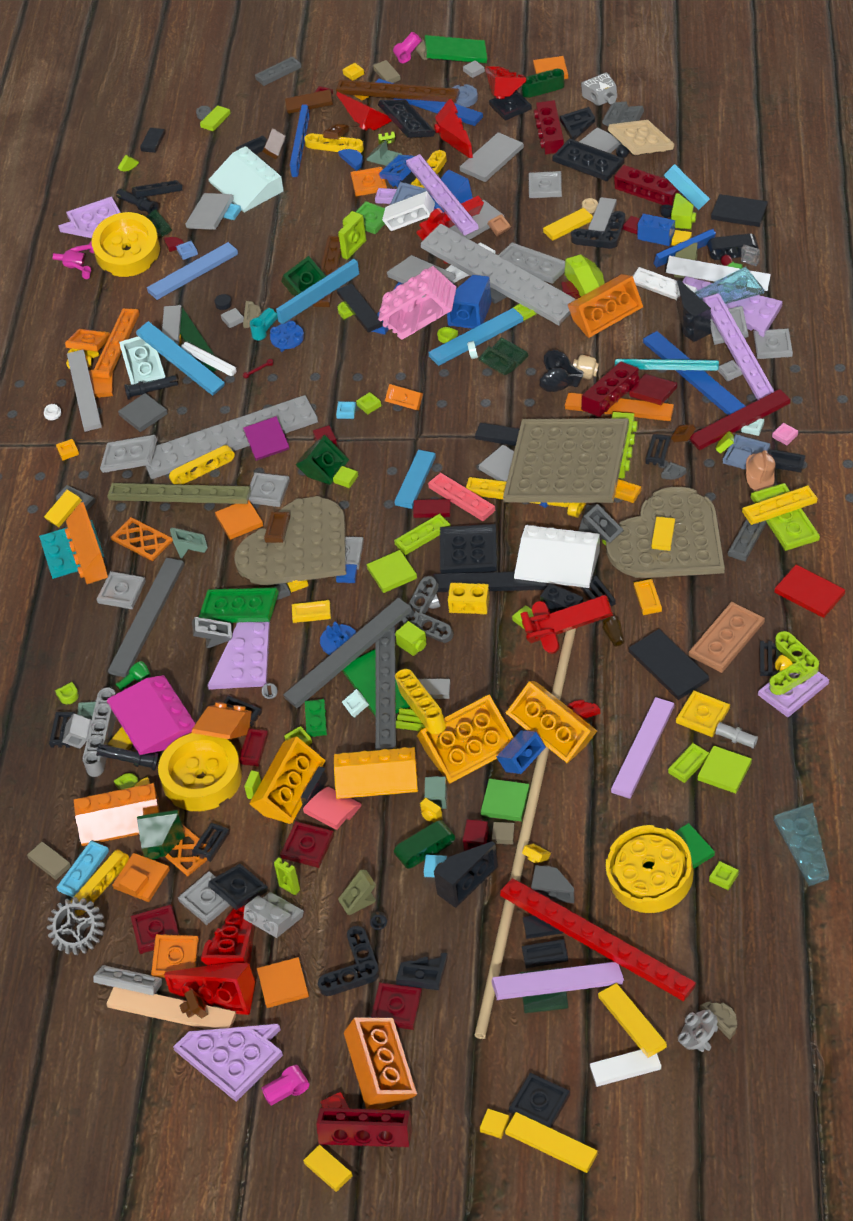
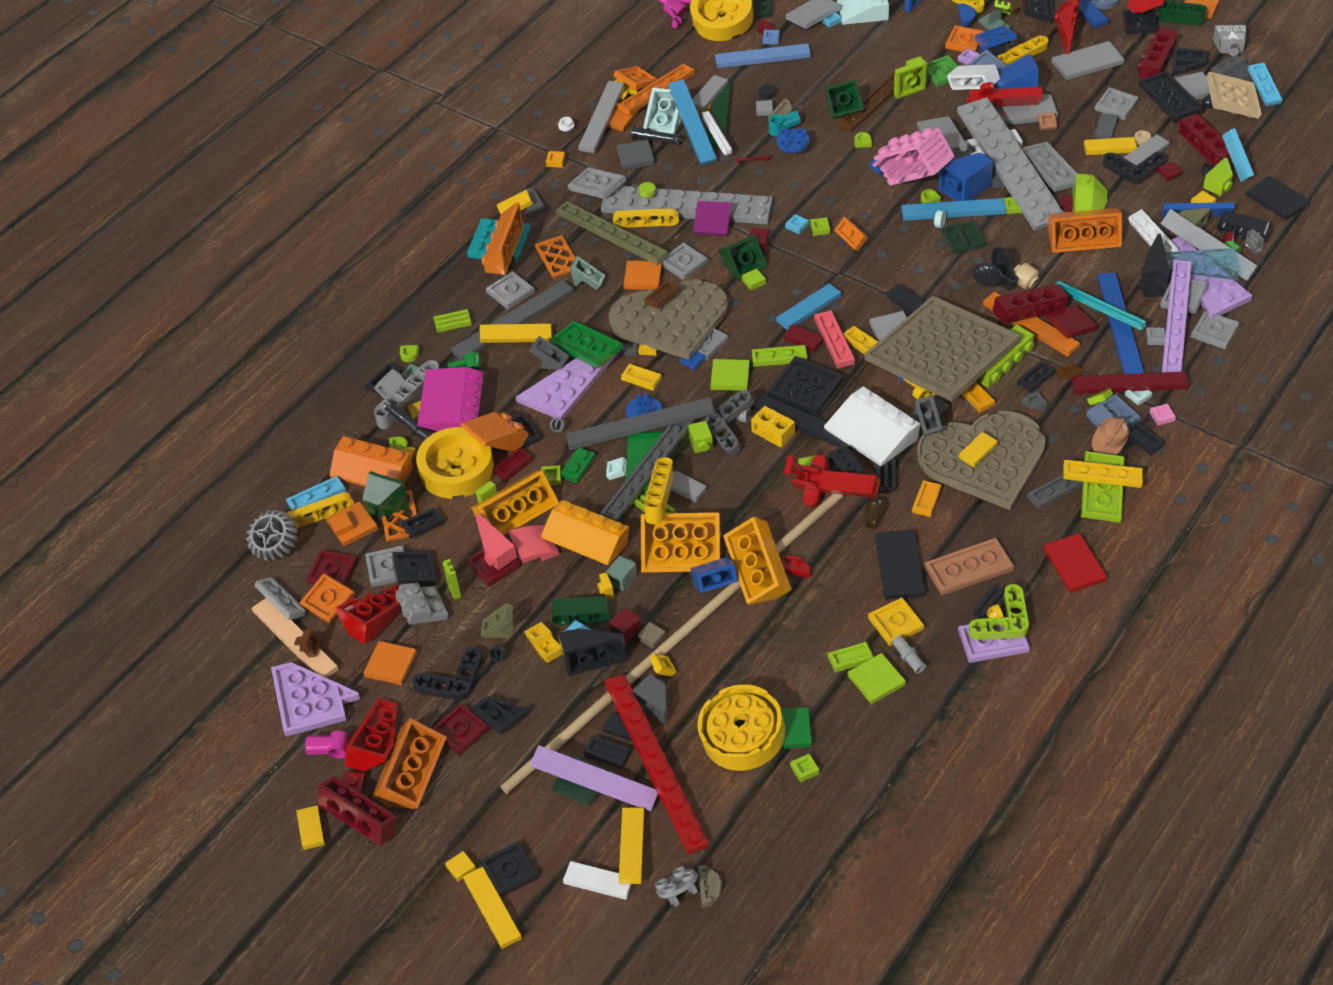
camera: 30 degrees right, 0 degrees up
dark tan tile [27,842,71,880] -> none
red wedge [164,963,255,1015] -> none
dark azure tile [276,259,359,324] -> none
black tile [301,766,328,808] -> none
black tile [337,284,383,333] -> none
lavender tile [406,154,479,236] -> none
bright green tile [481,779,529,822] -> none
lavender tile [611,697,674,799] -> none
blue brick [637,214,675,246] -> none
clear light blue wing [774,803,829,886] -> none
none -> red wedge [345,698,397,771]
none -> lime tile [433,309,472,333]
none -> coral slope [475,513,517,571]
none -> yellow tile [480,324,552,343]
none -> yellow slope [524,622,562,663]
none -> lime tile [639,182,656,198]
none -> dark grey tile [1094,113,1118,139]
none -> medium azure tile [1248,63,1283,106]

